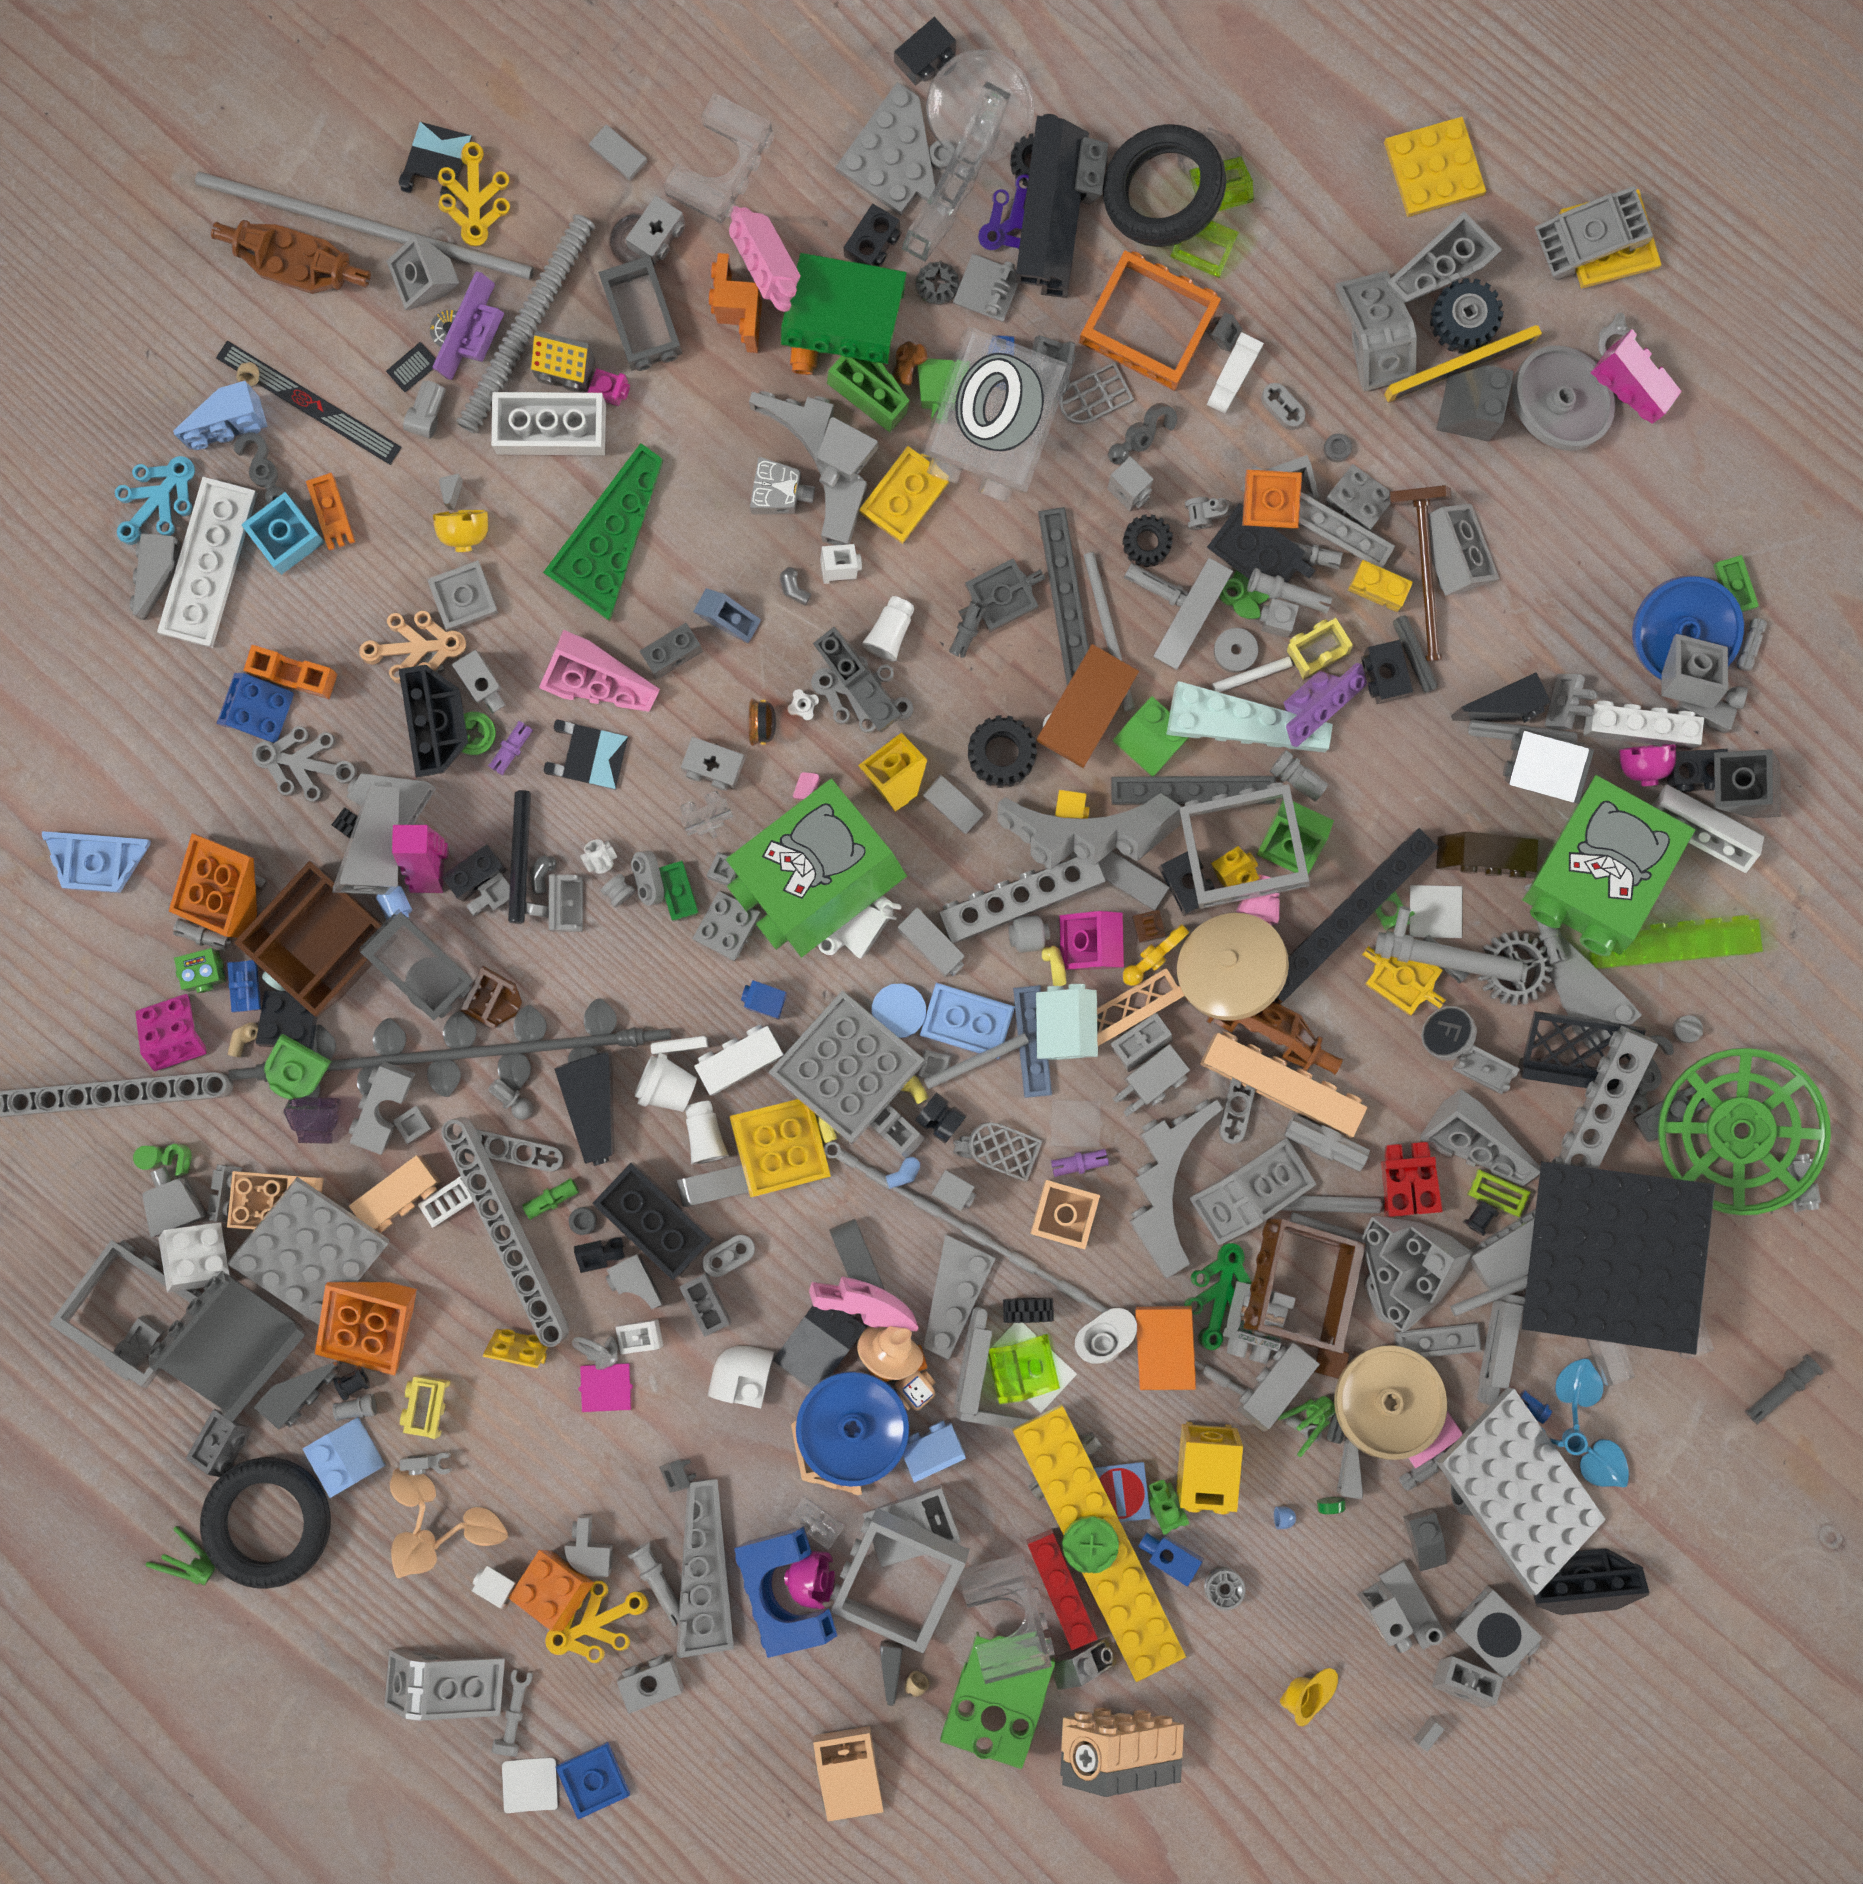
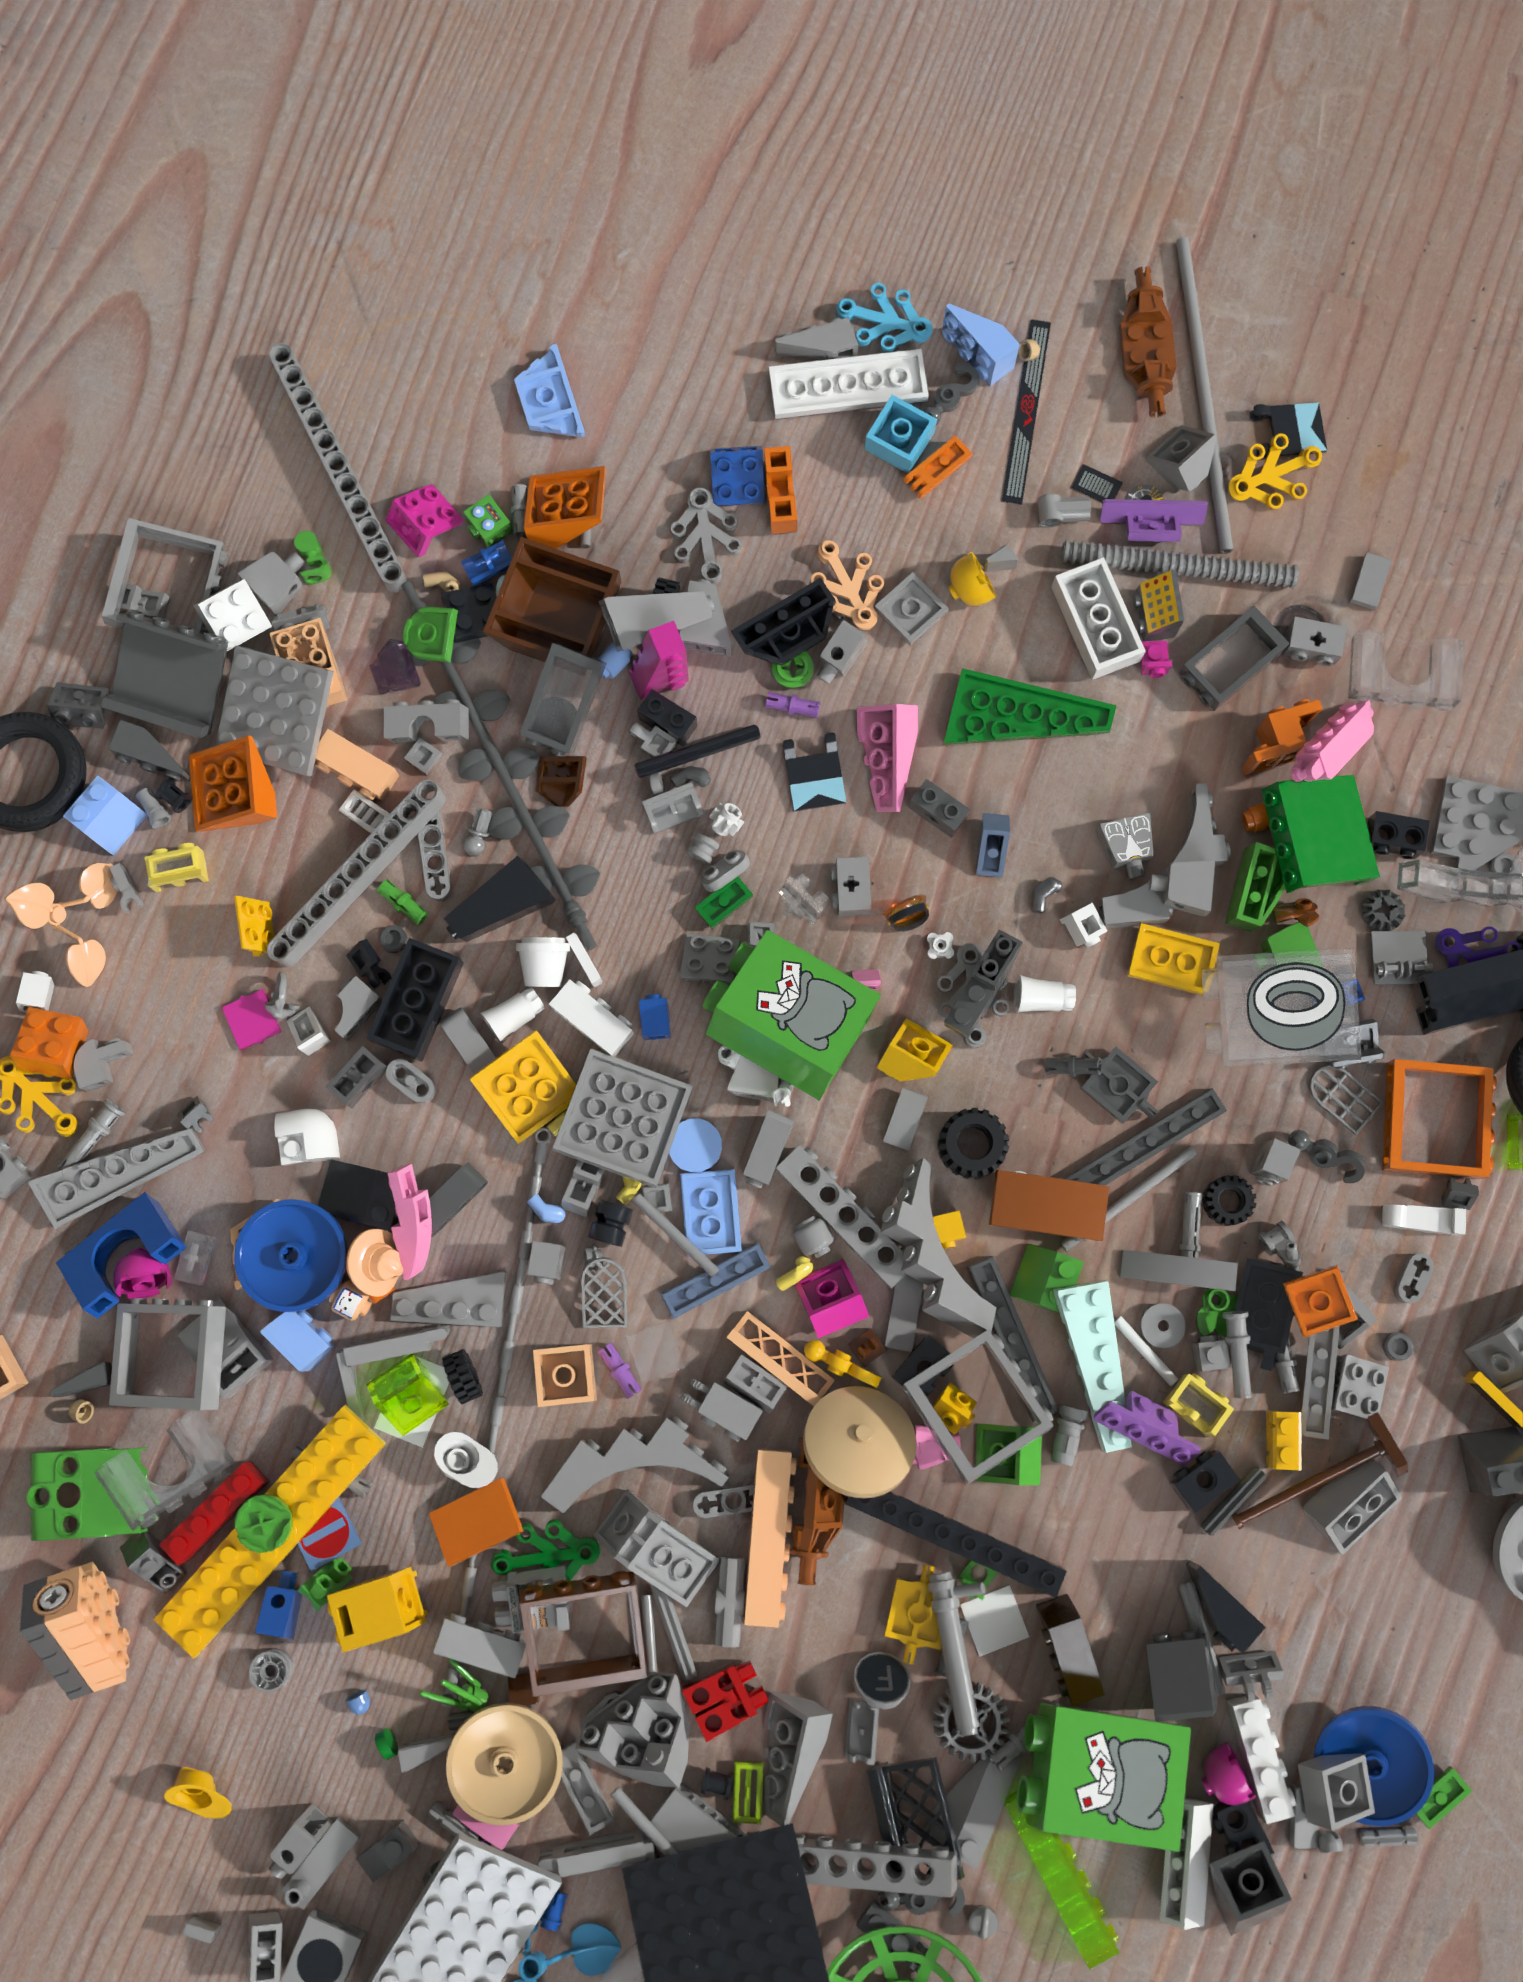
camera: 70 degrees right, 5 degrees down
light aqua brick [1036,984,1098,1060] -> none

